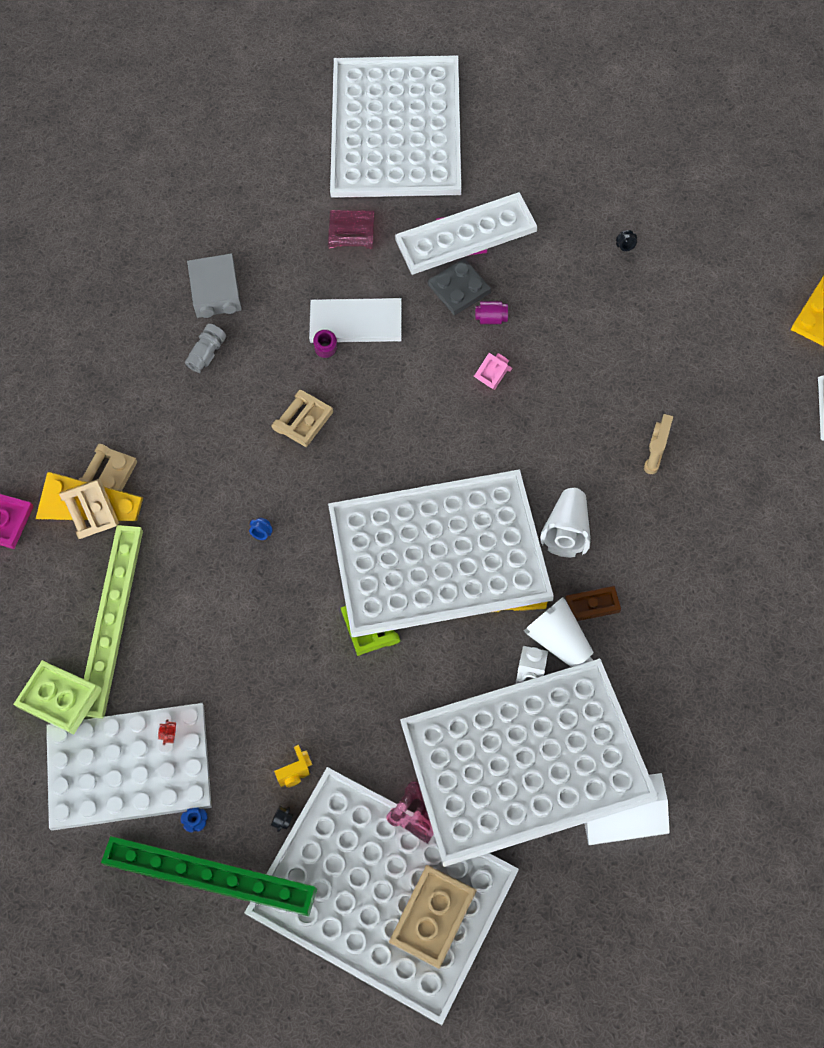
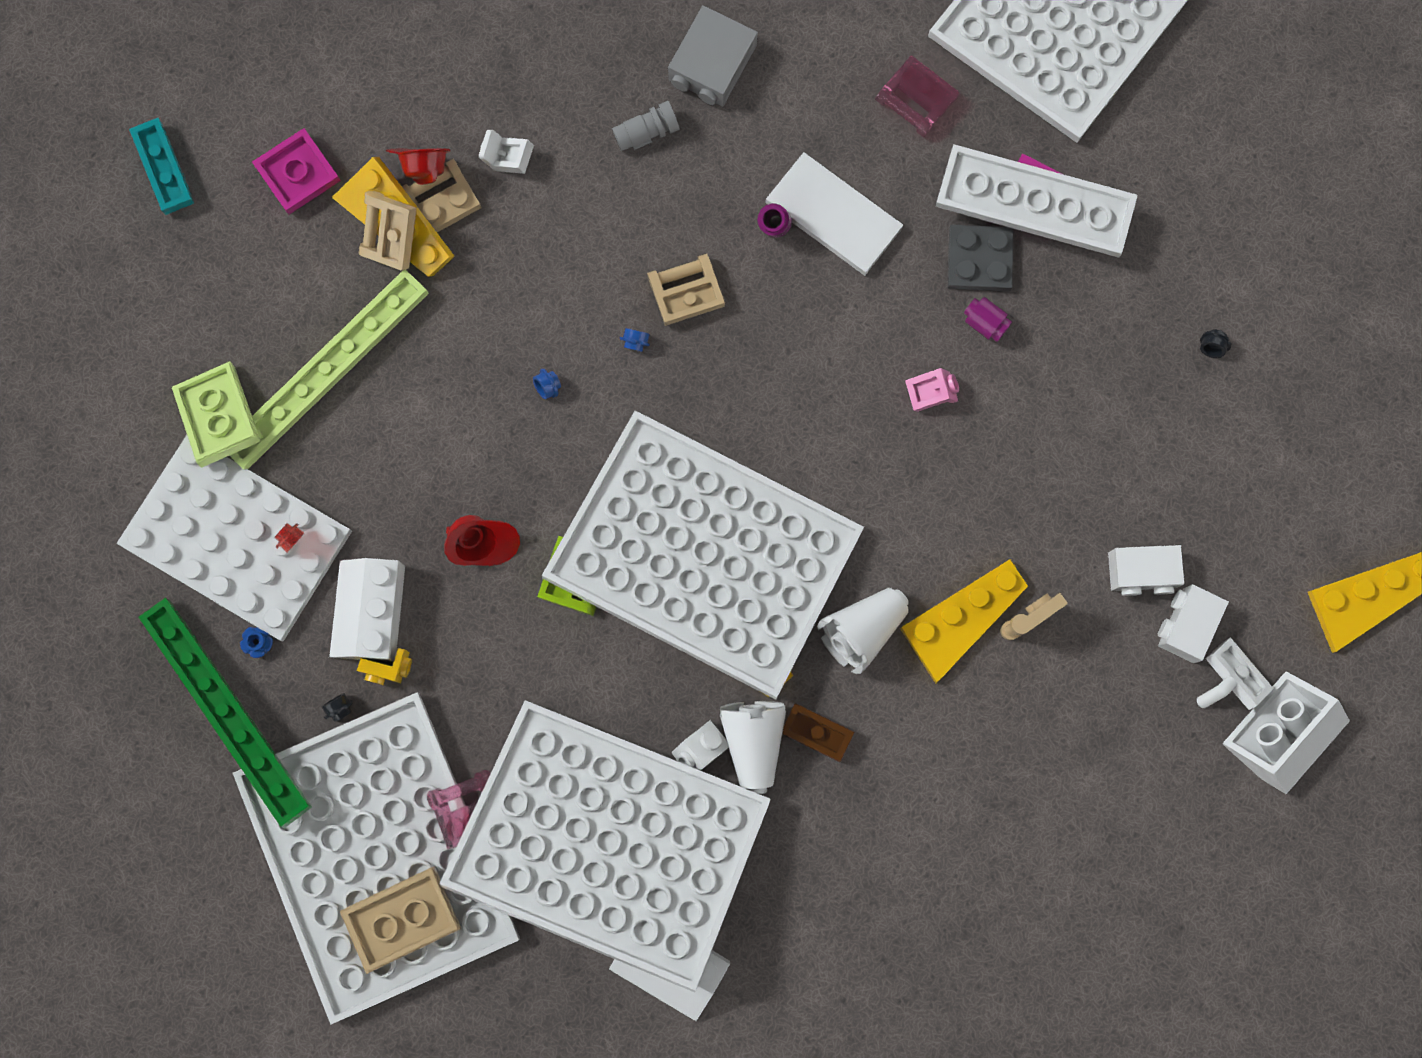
camera: 35 degrees right, 15 degrees up
none -> white slope [330,558,405,662]
none -> red piece [386,148,451,185]
none -> red piece [444,515,520,566]
none -> white bracket [479,130,534,174]
none -> blue plate [620,328,650,352]
none -> yellow wing [900,559,1028,684]
none -> white brick [1108,545,1184,596]
none -> white brick [1158,584,1229,663]
none -> white plate [1197,637,1274,710]

